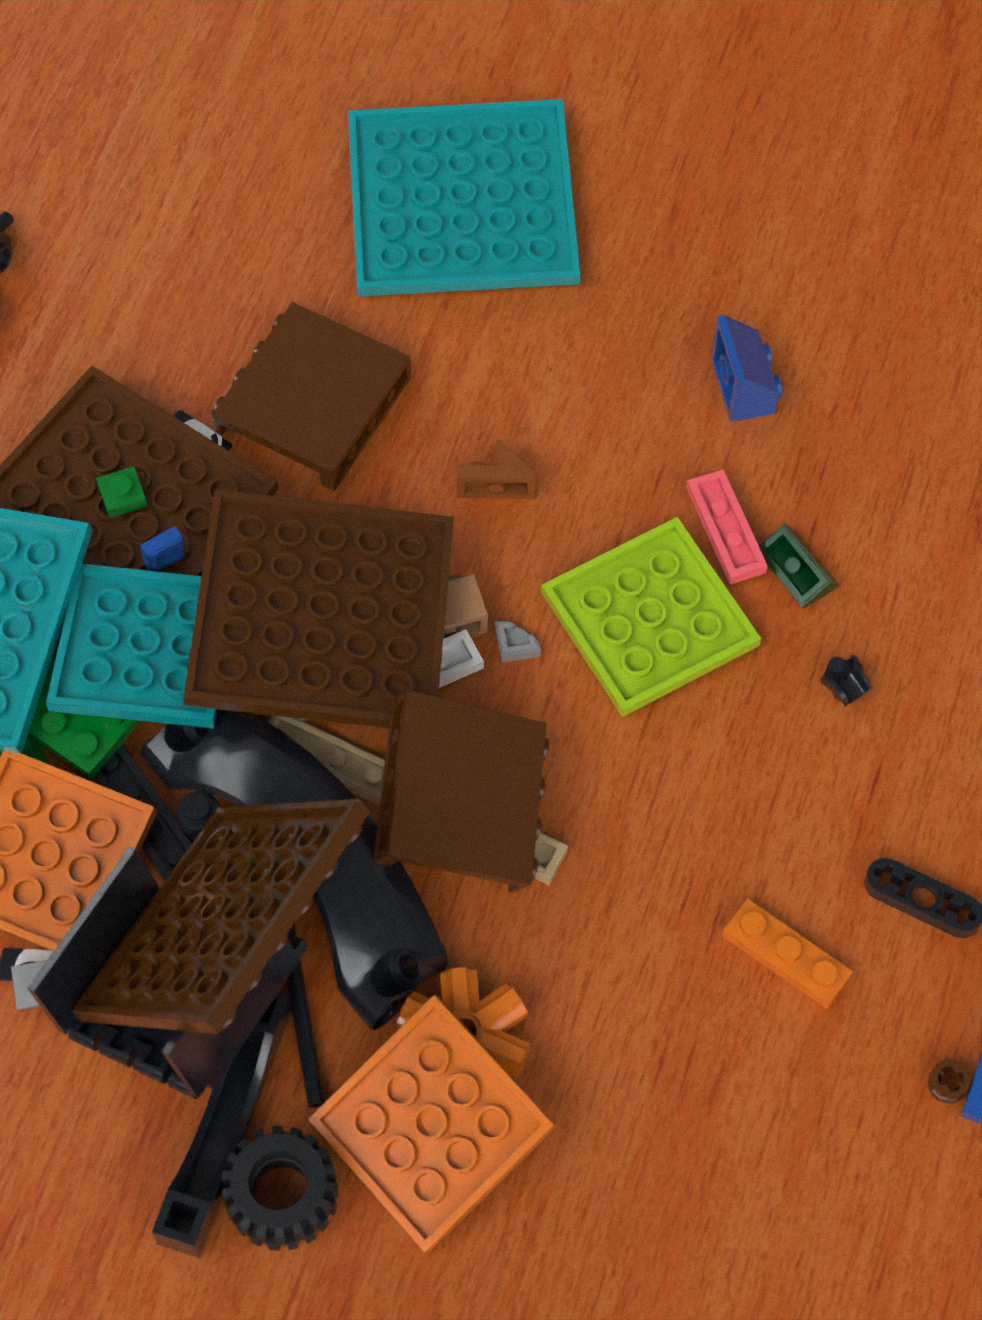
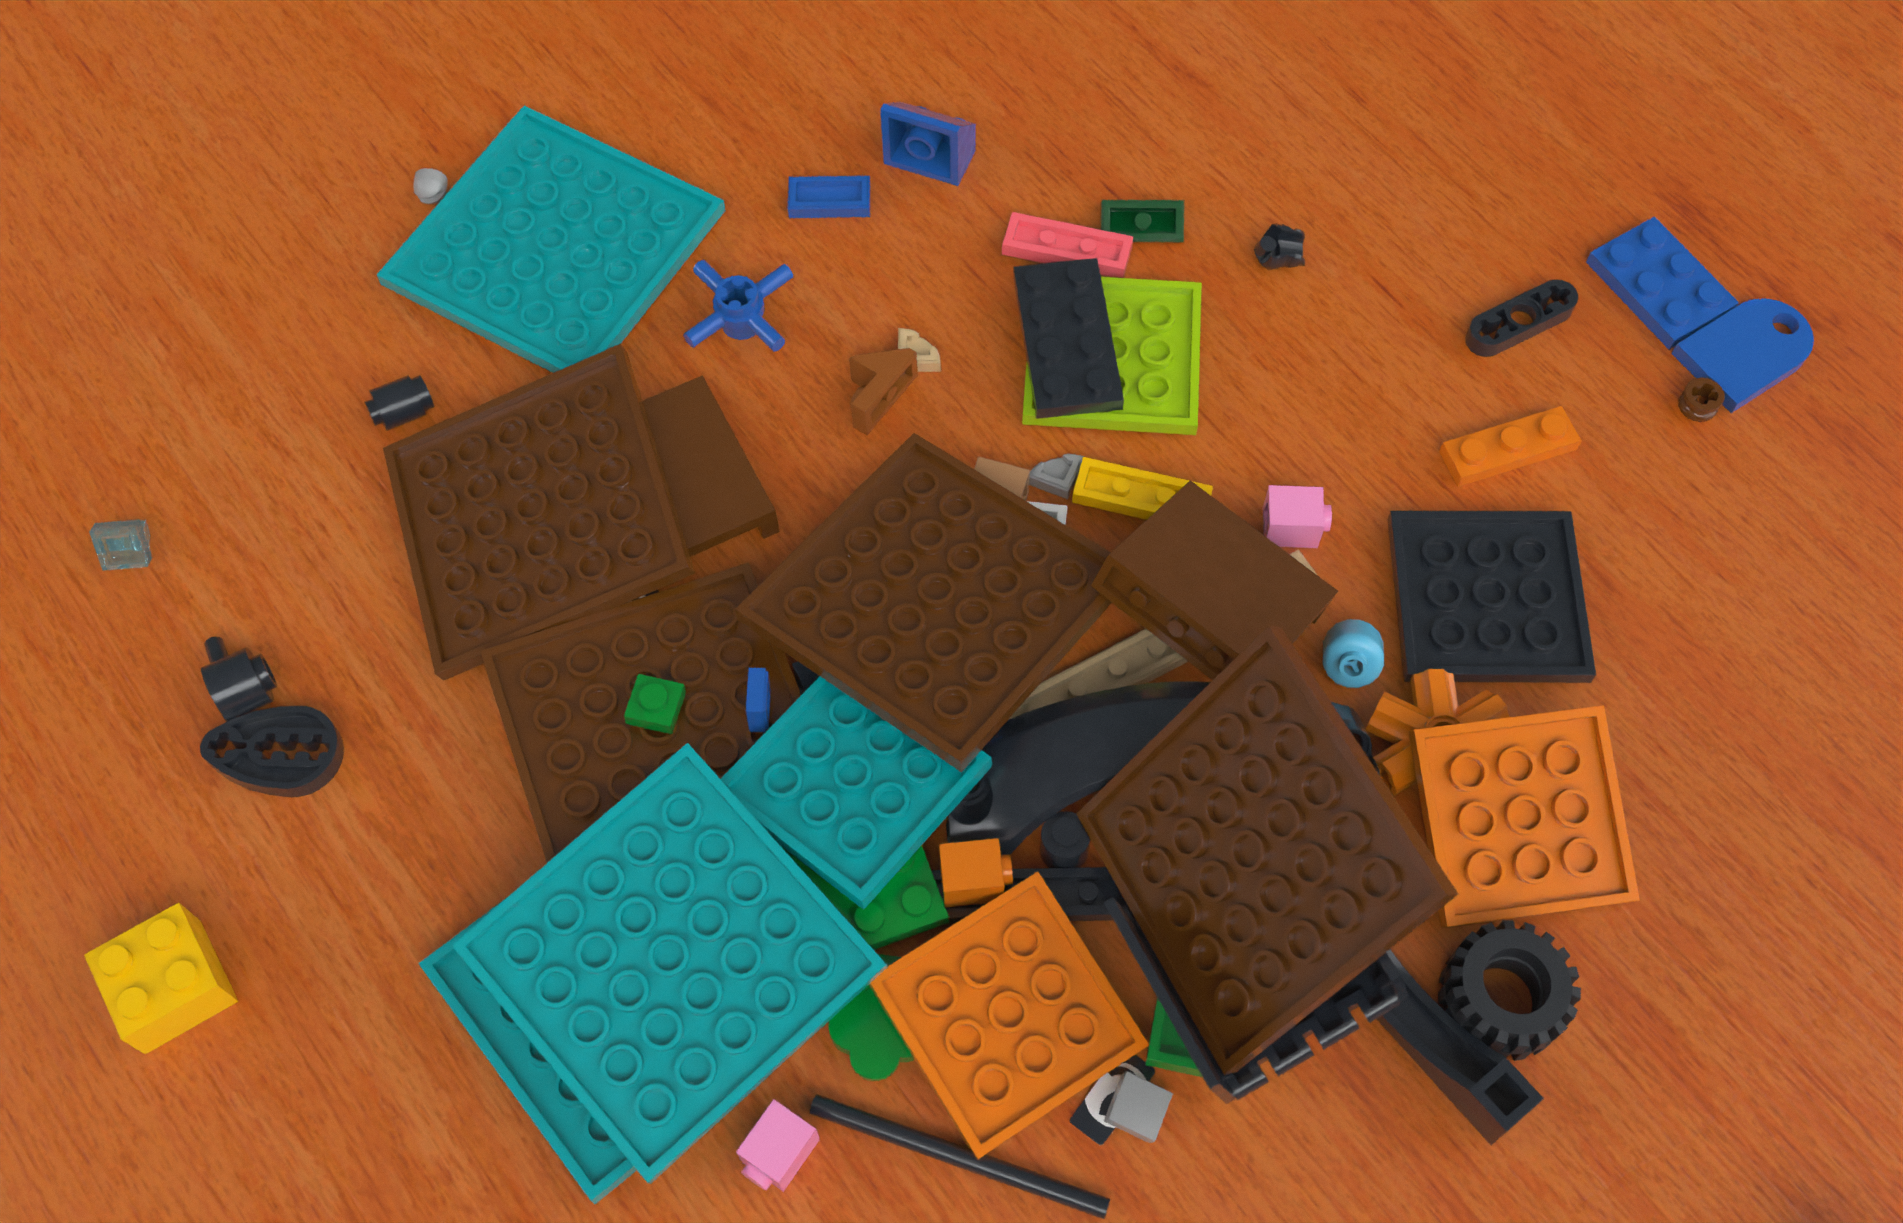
camera: 55 degrees left, 0 degrees up
none -> clear light blue tile [89,519,153,571]
none -> black brick [364,375,434,431]
none -> reddish brown plate [383,344,695,680]
none -> light grey hinge [413,168,448,204]
none -> blue bar [683,260,793,352]
none -> blue tile [788,176,870,218]
none -> tan tile [898,328,941,372]
none -> orange brick [939,838,1013,908]
none -> black plate [1013,258,1124,419]
none -> yellow plate [1072,457,1213,520]
none -> bright pink brick [1263,485,1332,548]
none -> medium azure head [1323,619,1384,688]
none -> black plate [1387,511,1596,683]

